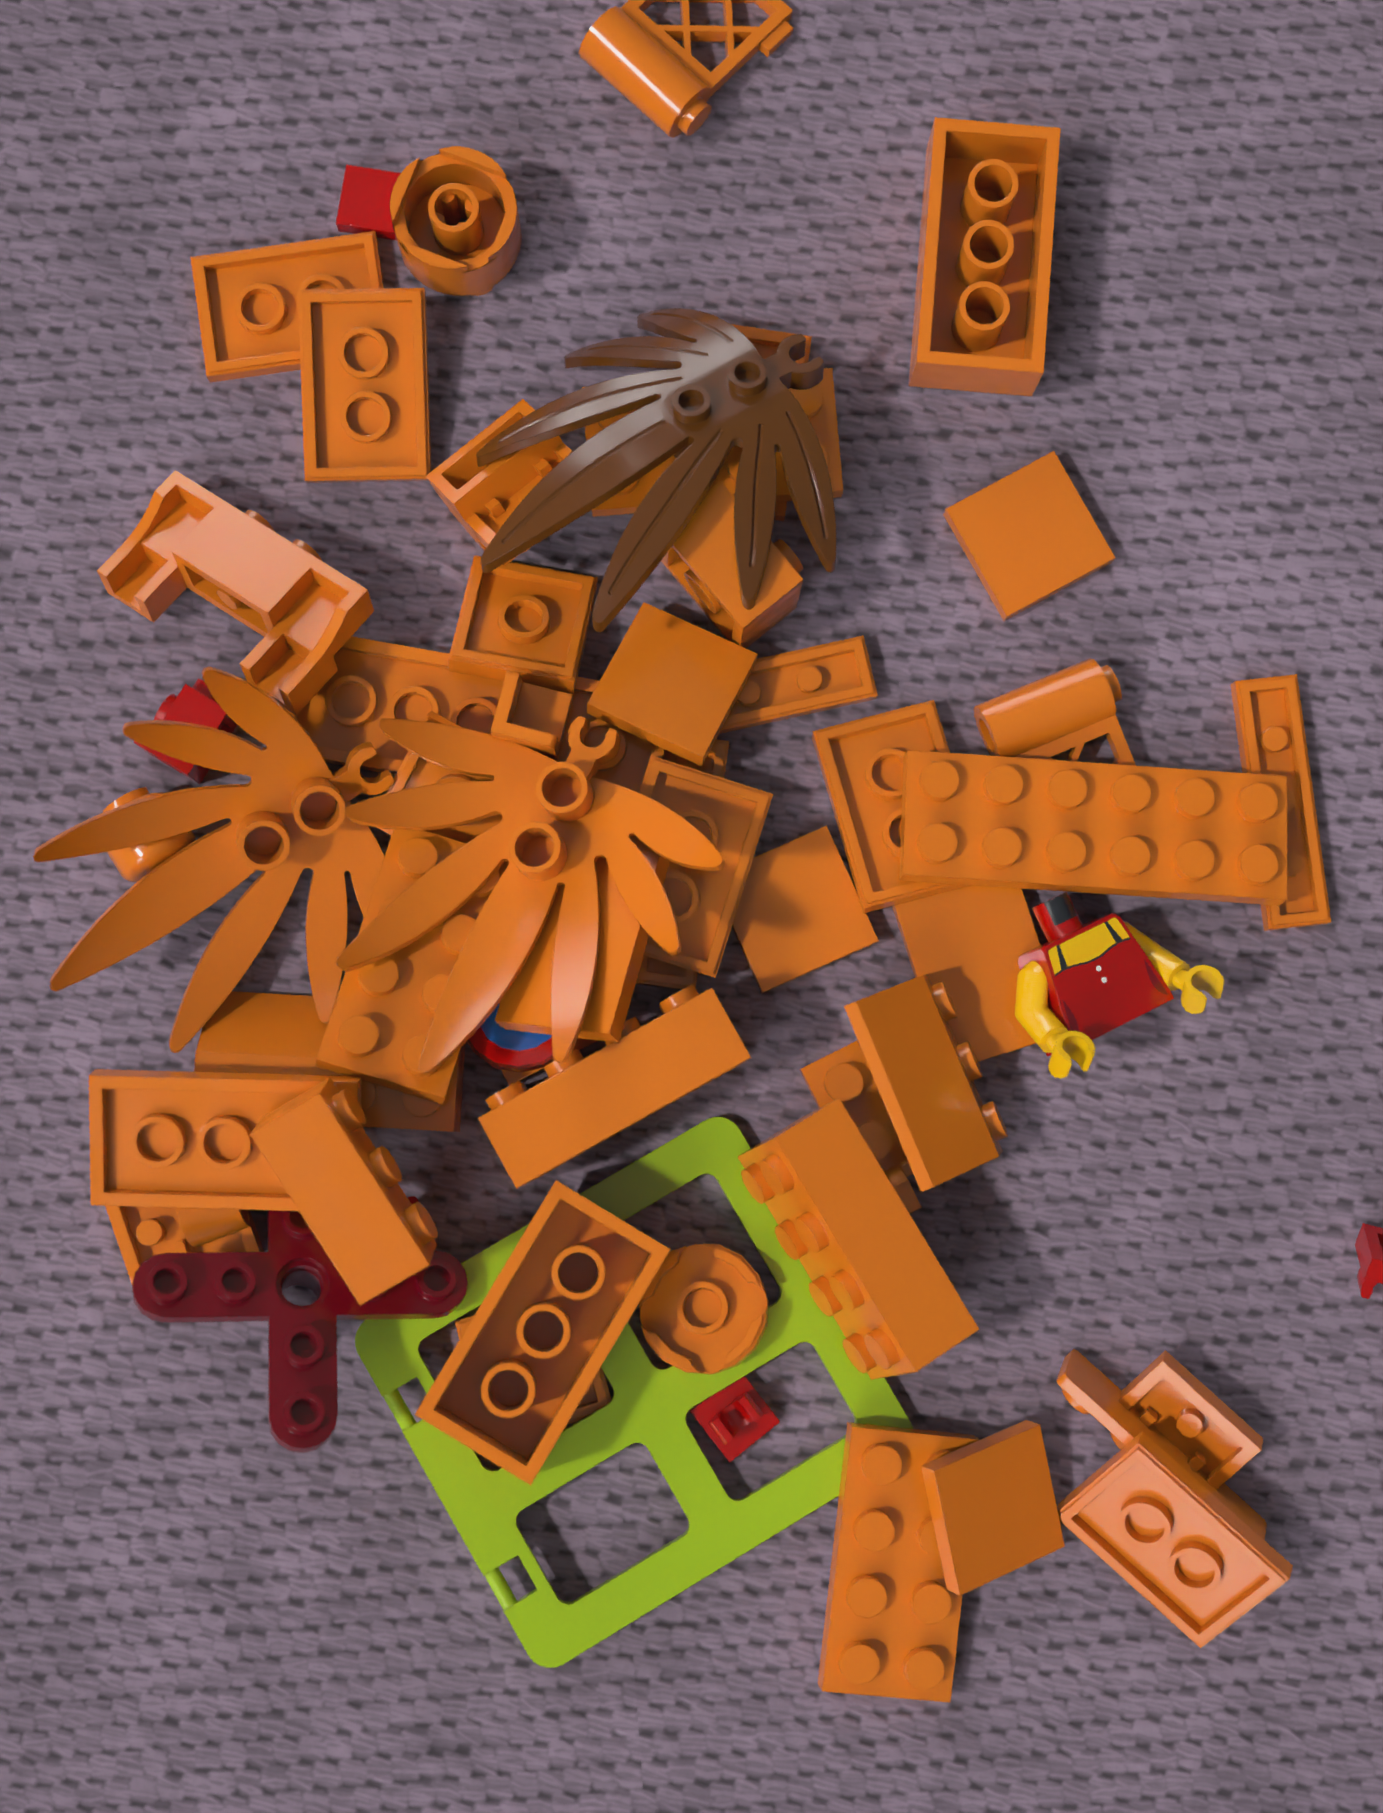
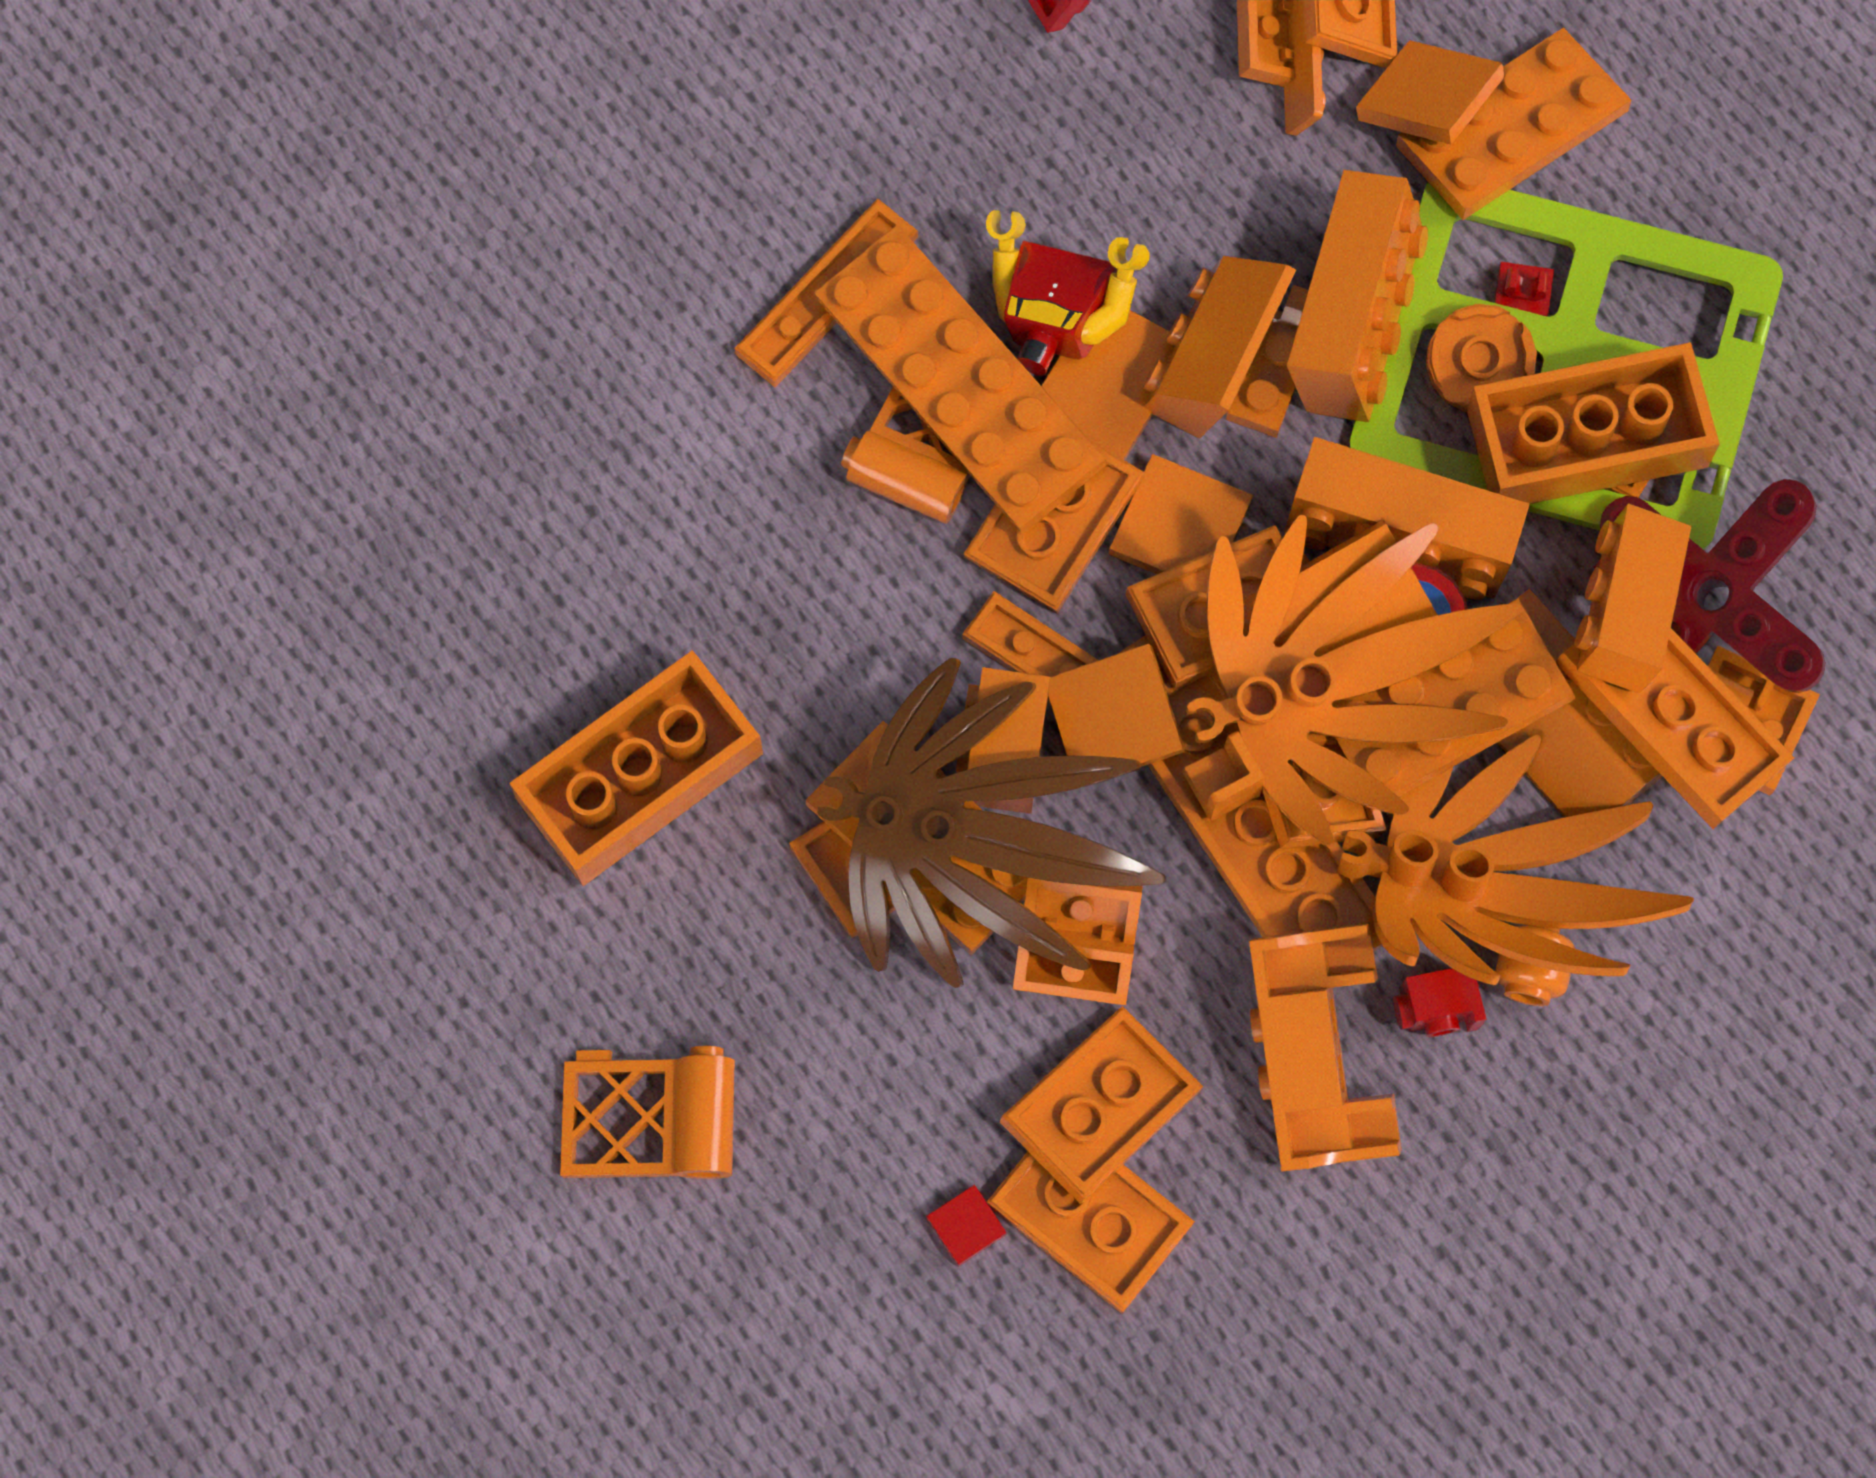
camera: 125 degrees left, 10 degrees down
orange brick [390,146,522,296] -> none
orange tile [448,555,598,694] -> none
orange tile [943,451,1115,621] -> none

